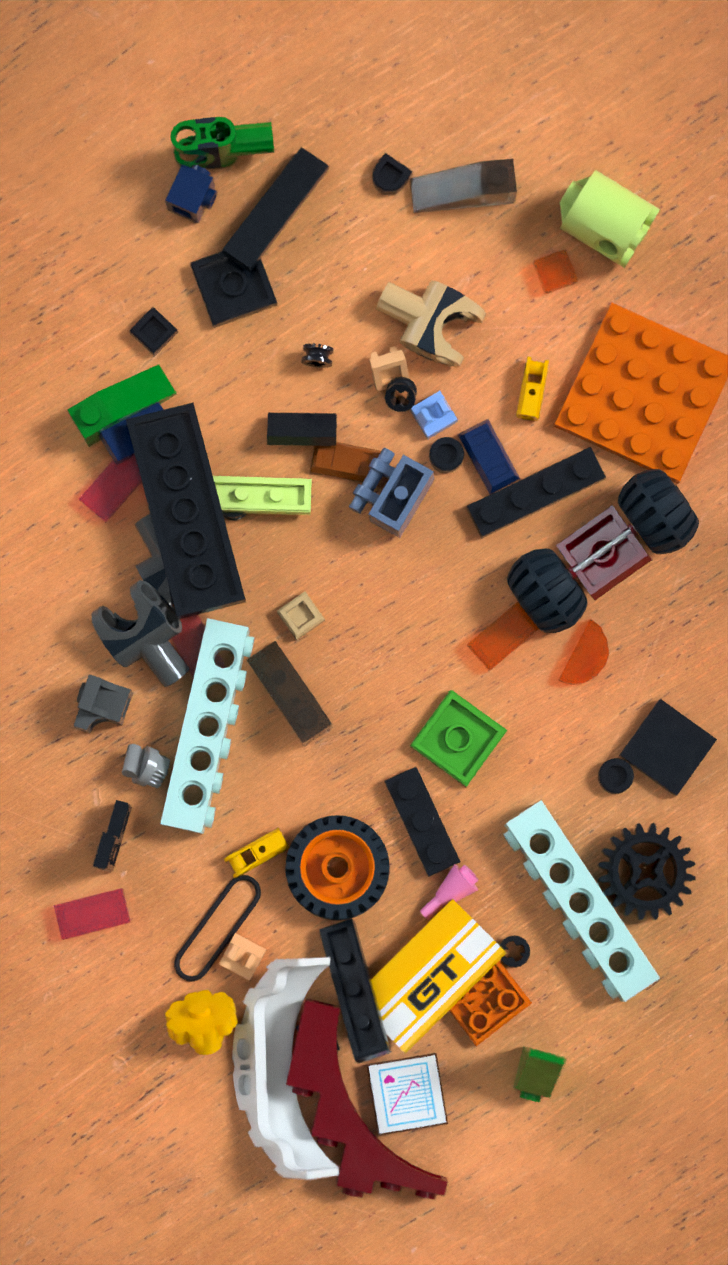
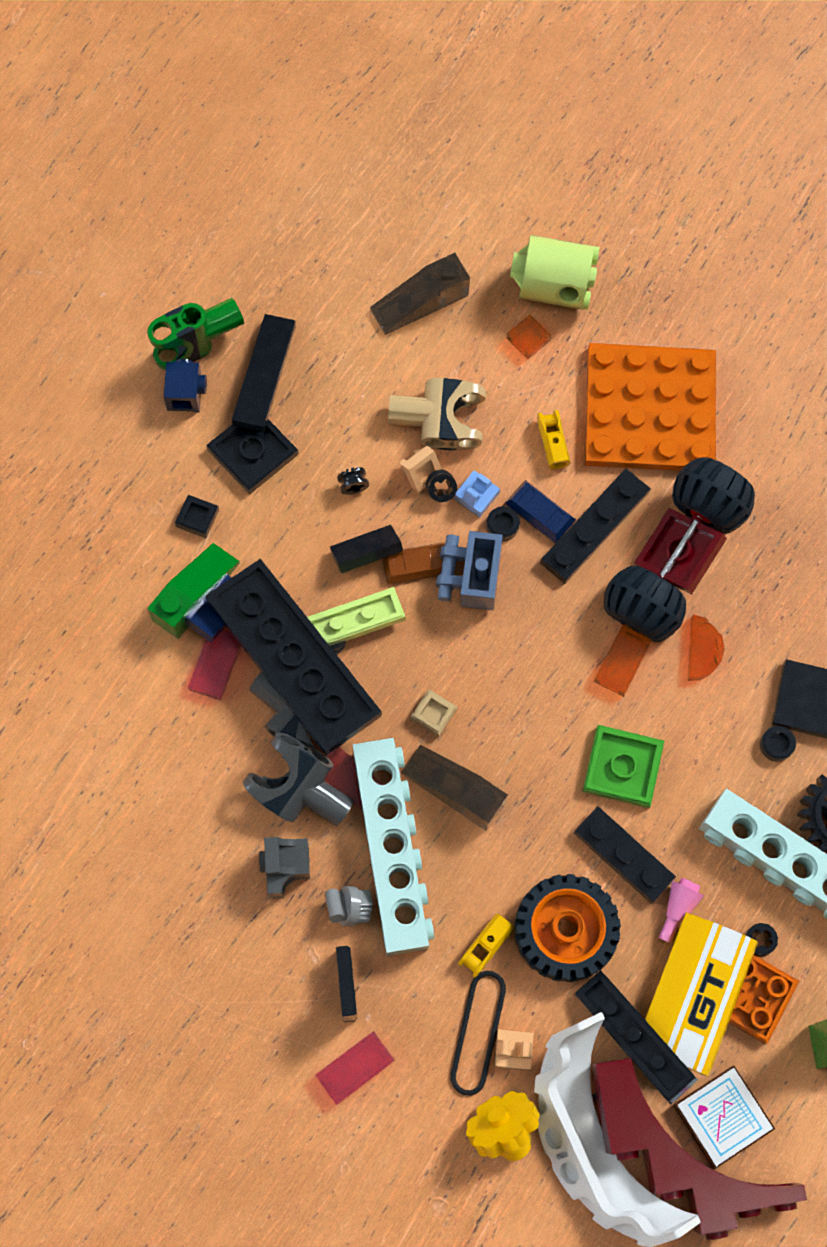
camera: 25 degrees left, 10 degrees down
black tile [372,153,413,195] -> none

